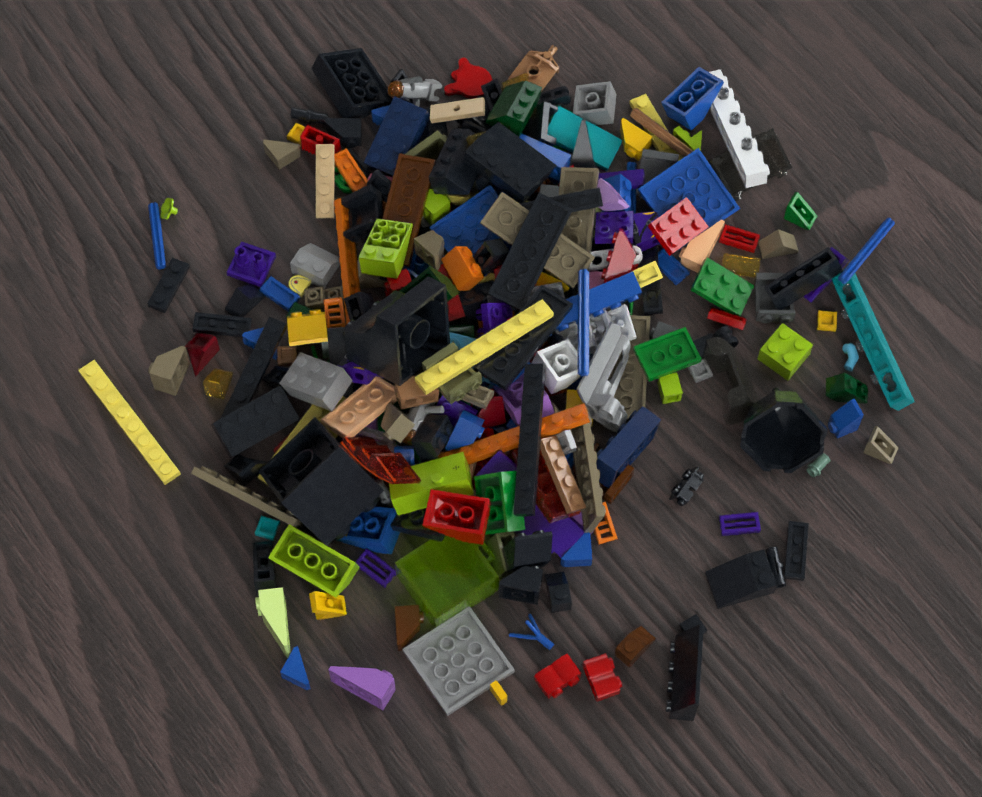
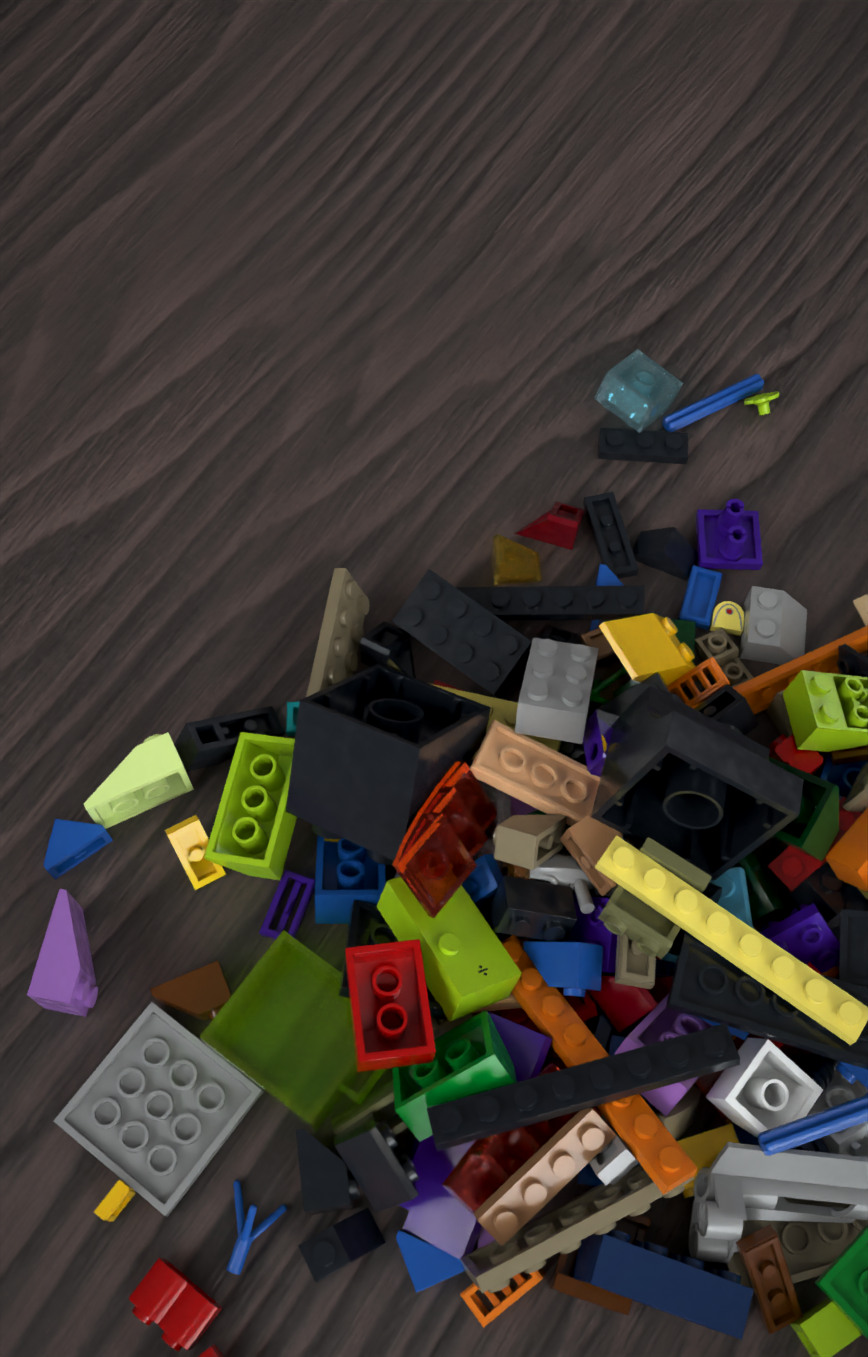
camera: 70 degrees right, 0 degrees up
light yellow plate [78,360,181,485] -> none
dark tan slope [148,346,190,396] -> none
none -> clear light blue brick [594,349,684,433]
none -> reddish brown tile [736,1224,803,1334]

